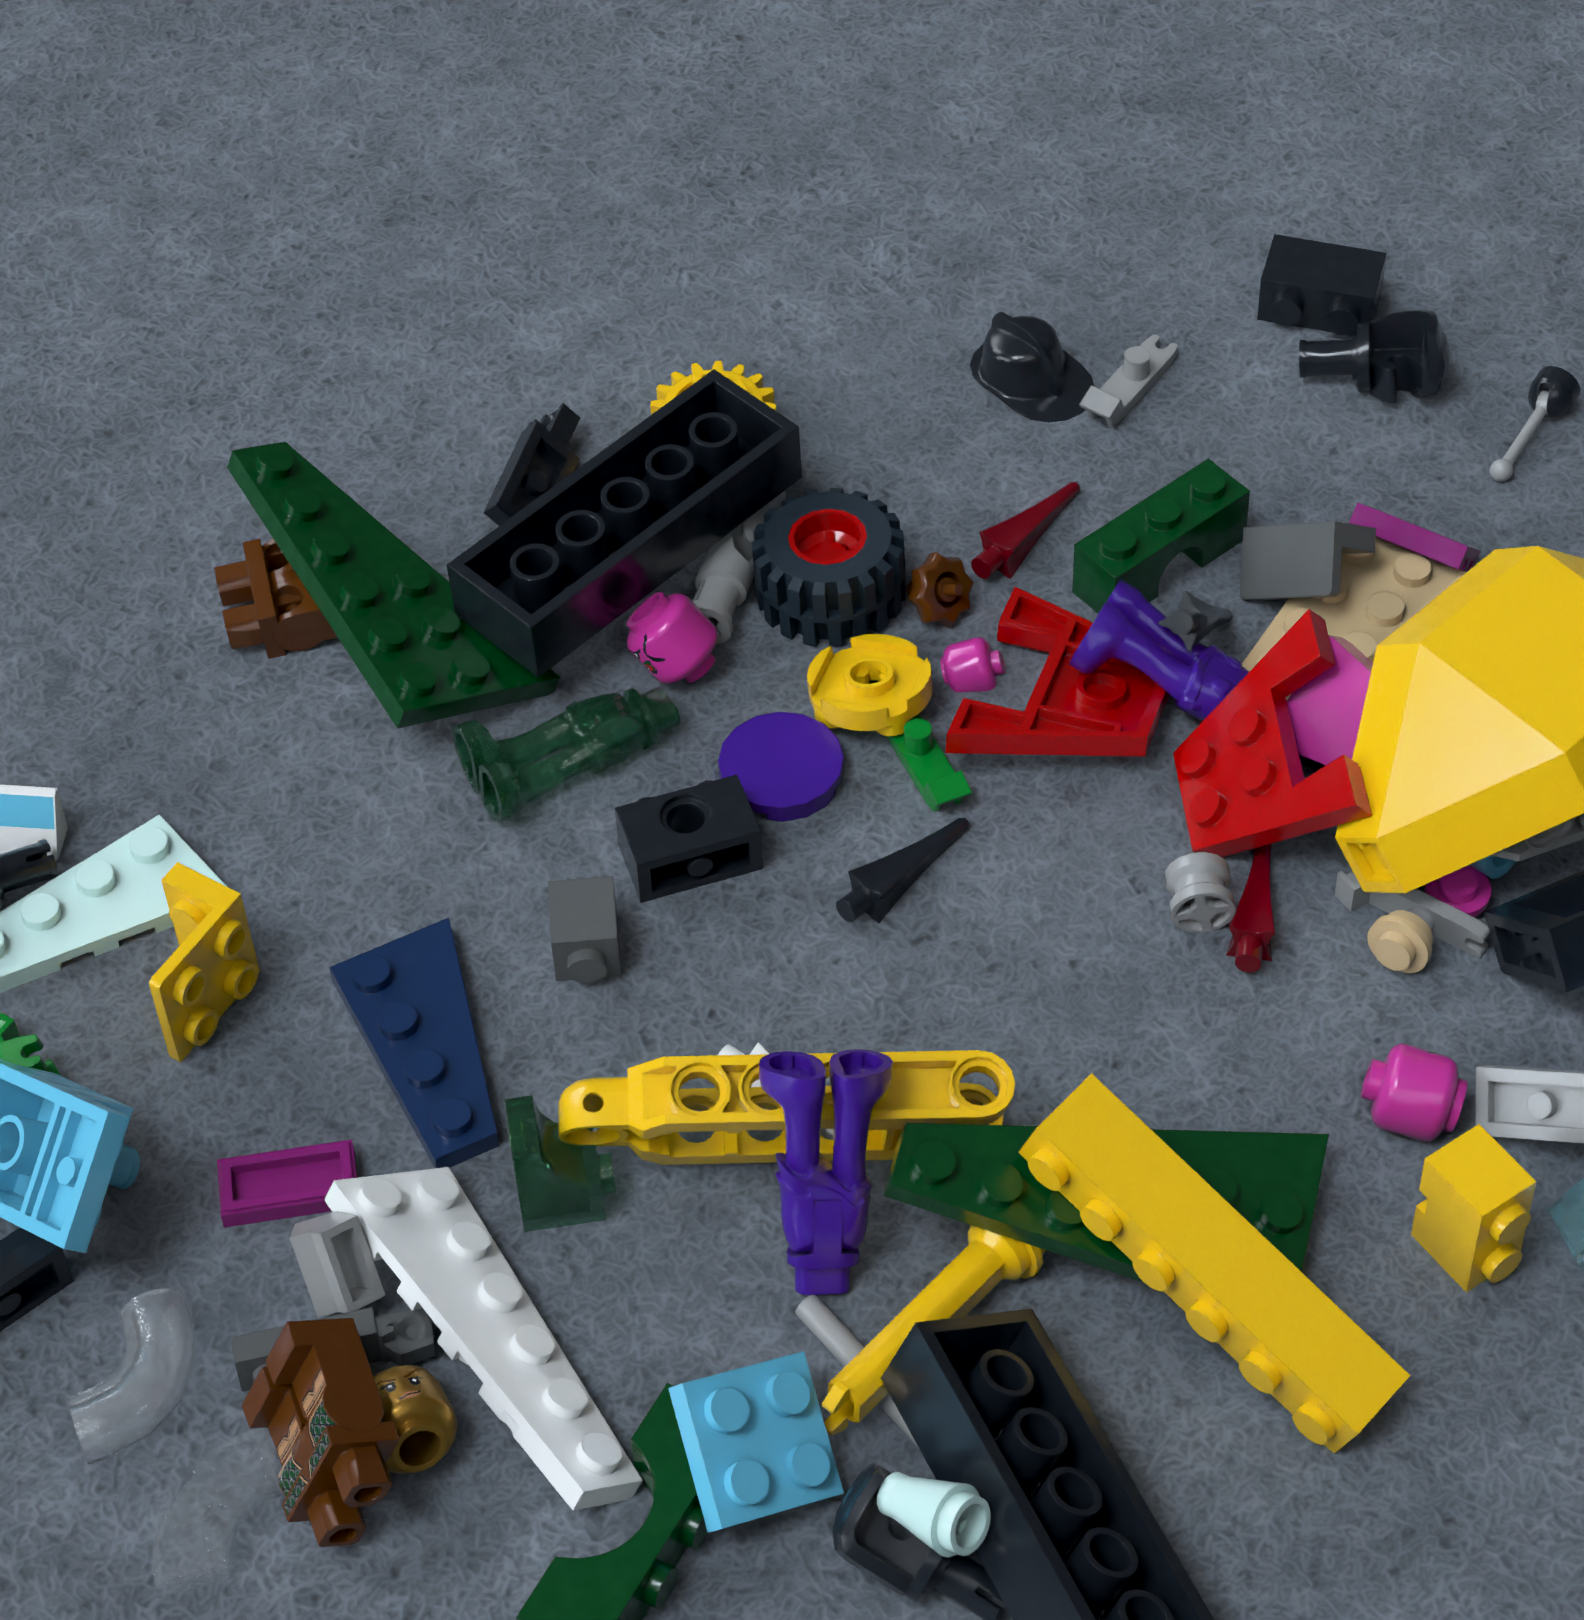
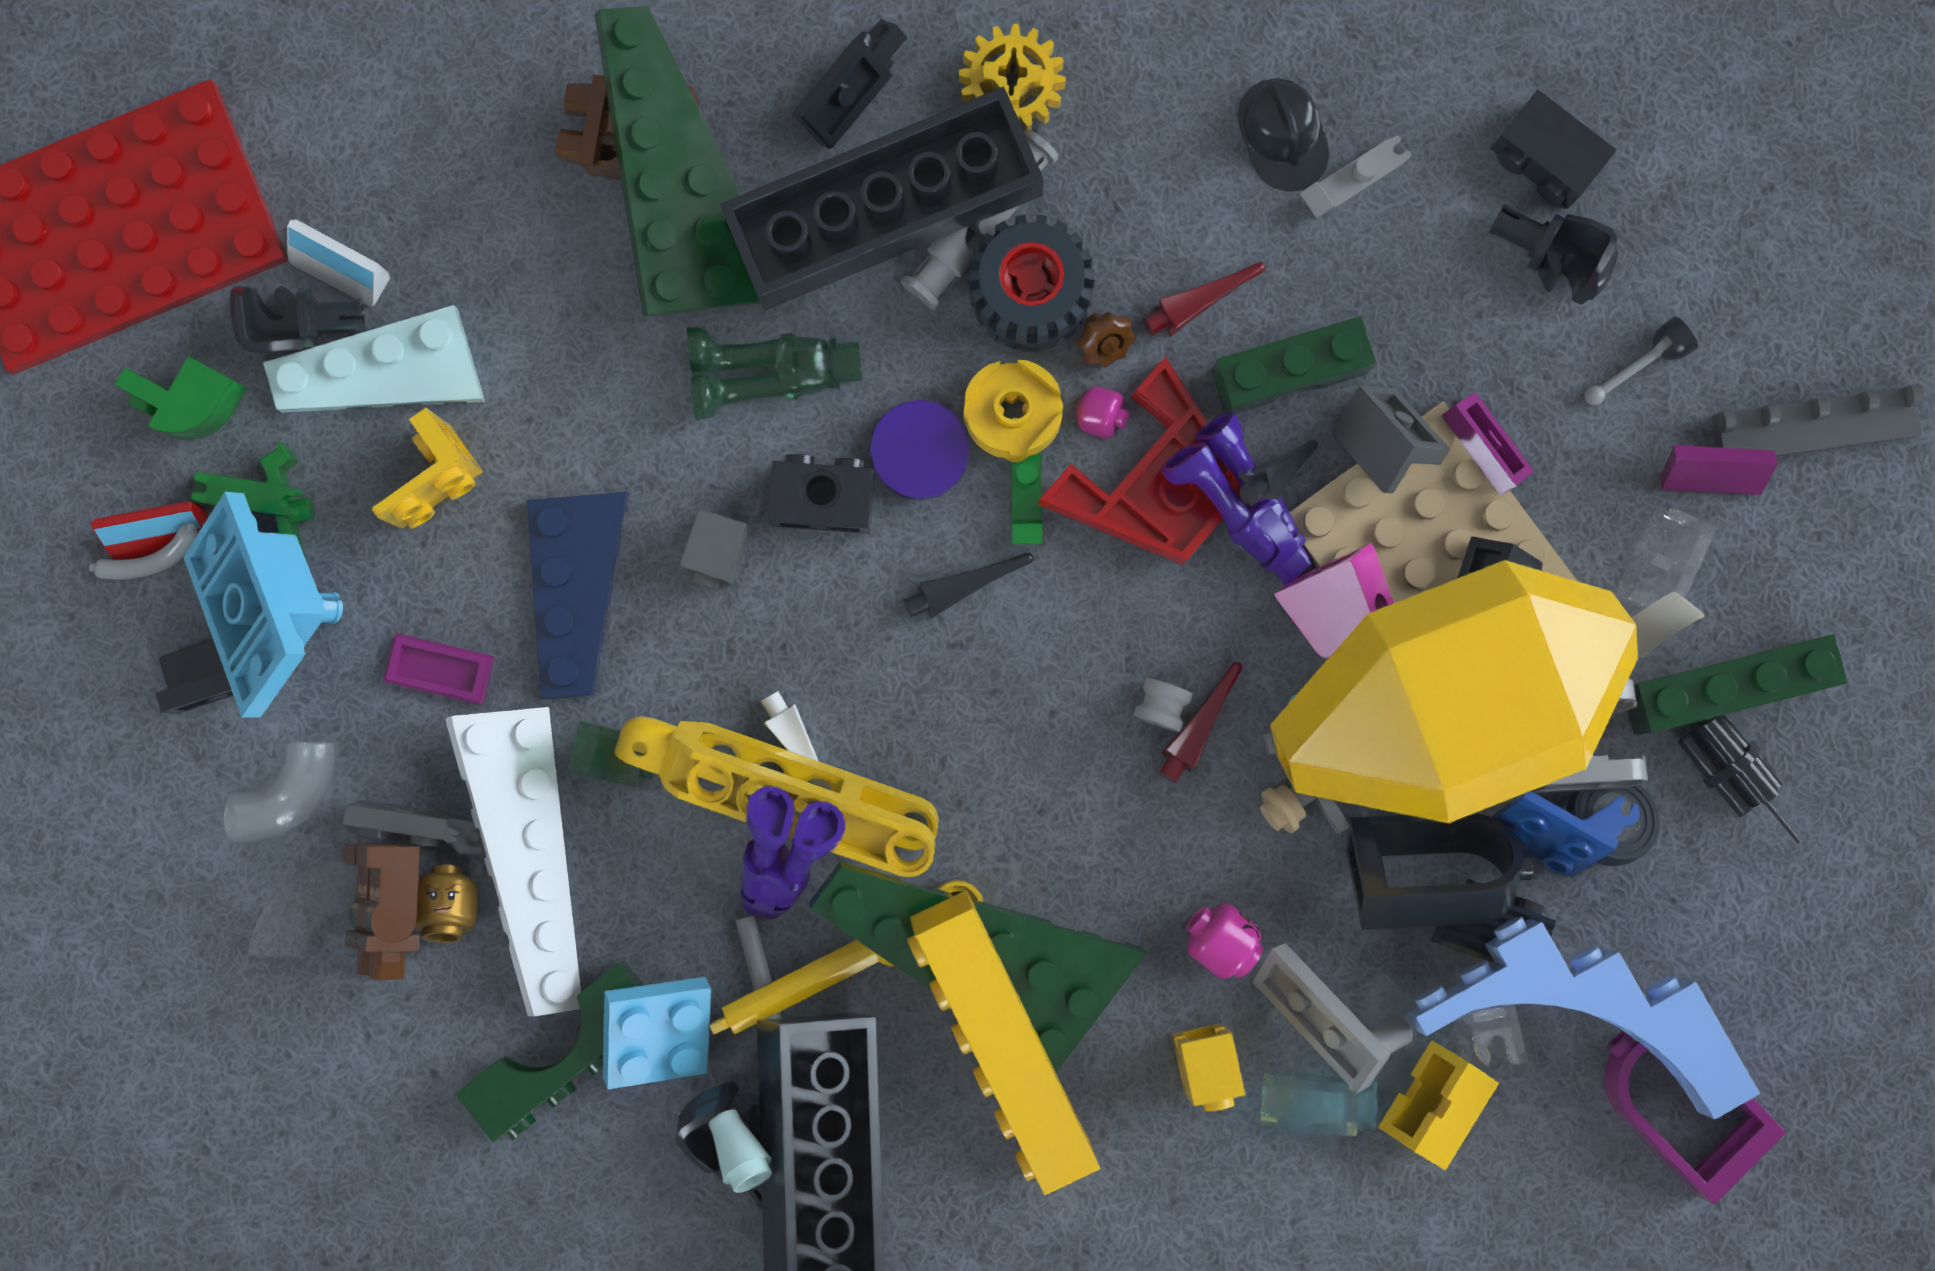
camera: 20 degrees right, 35 degrees up
light grey piece [289,1211,385,1318] -> none
dark pink head [627,592,718,684] -> none
red wing [1173,609,1372,857] -> none

